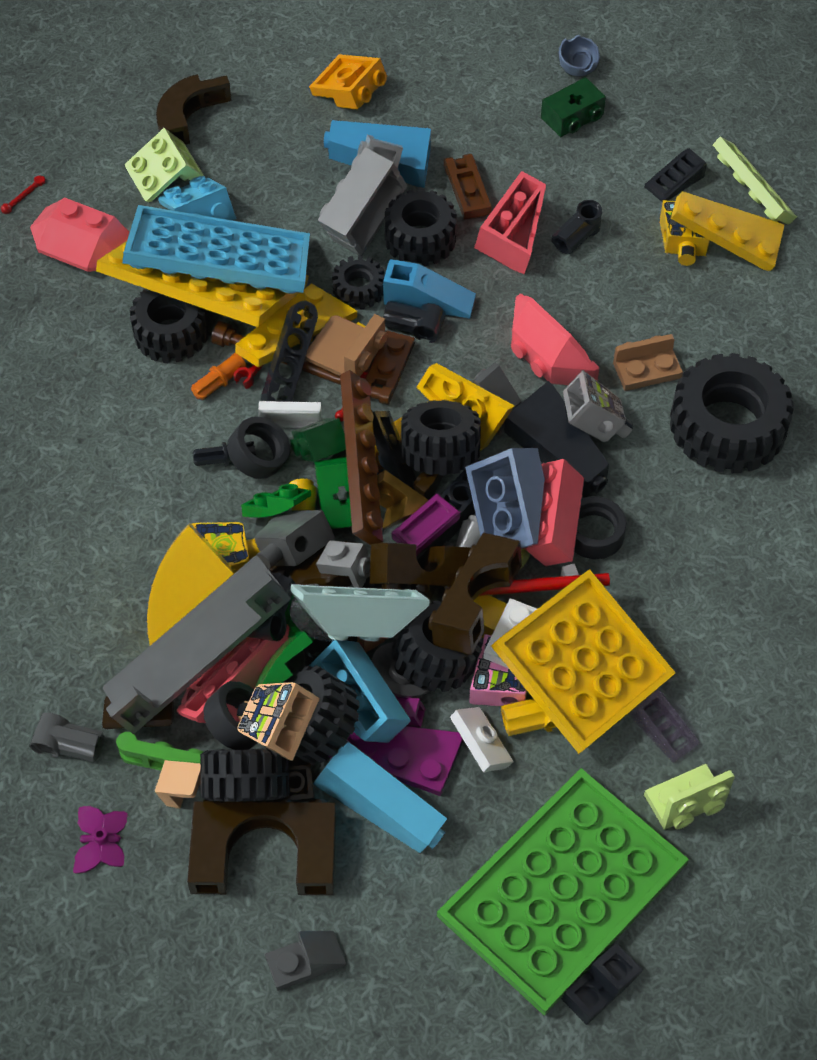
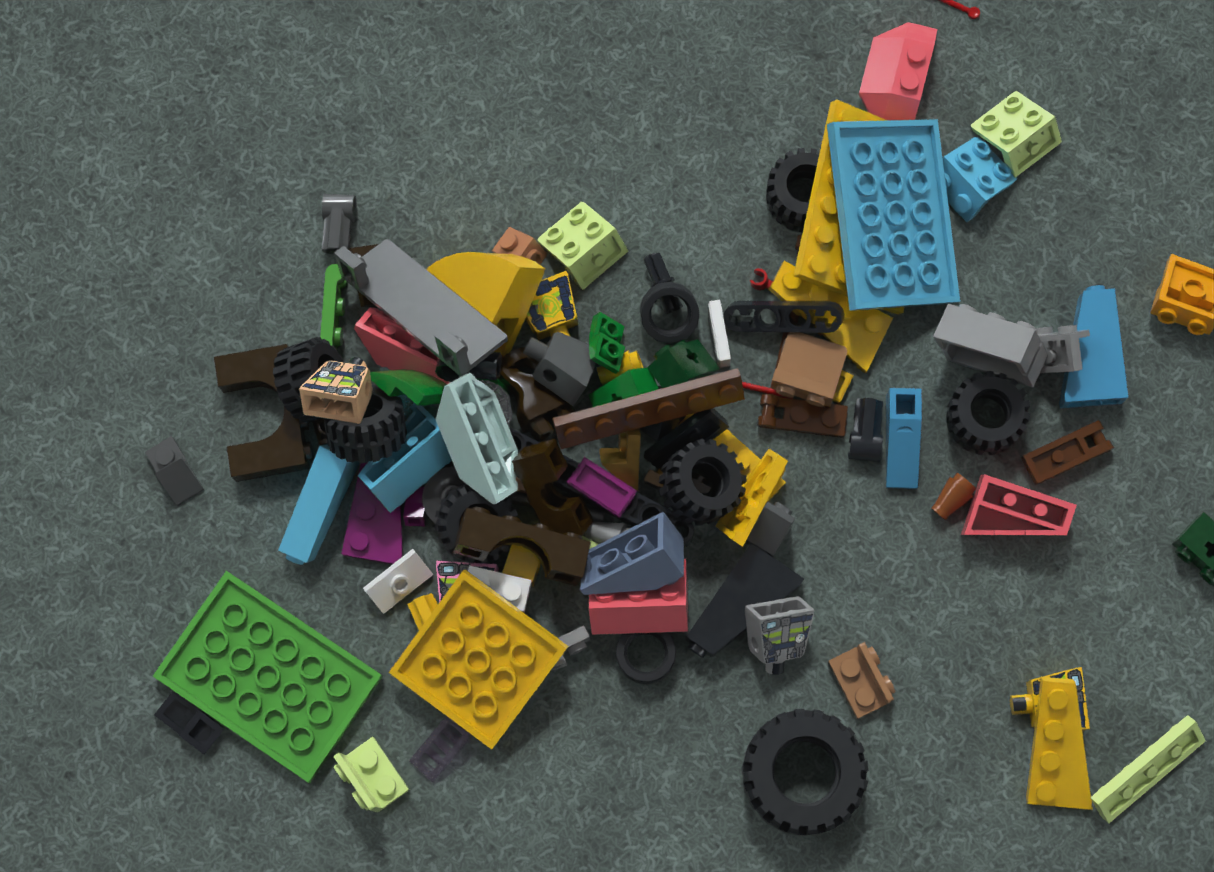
camera: 85 degrees right, 20 degrees up
magenta piece [73,806,128,874] -> none
light nougat panel [155,760,201,809] -> none
dark brown arch [156,74,232,145] -> none
orange axle [191,353,246,400] -> none
black tyre [204,681,257,750] -> none
light grey bracket [316,541,370,588] -> none
black tyre [332,255,385,309] -> none
red bar [479,573,610,596] -> none
coral wedge [511,293,599,385] -> none
black piece [551,200,602,254] -> none
black slope [644,148,707,202] -> none
none -> nougat bracket [492,227,547,265]
none -> yellowish green bracket [538,202,629,290]
none -> dark orange cone [931,473,976,520]

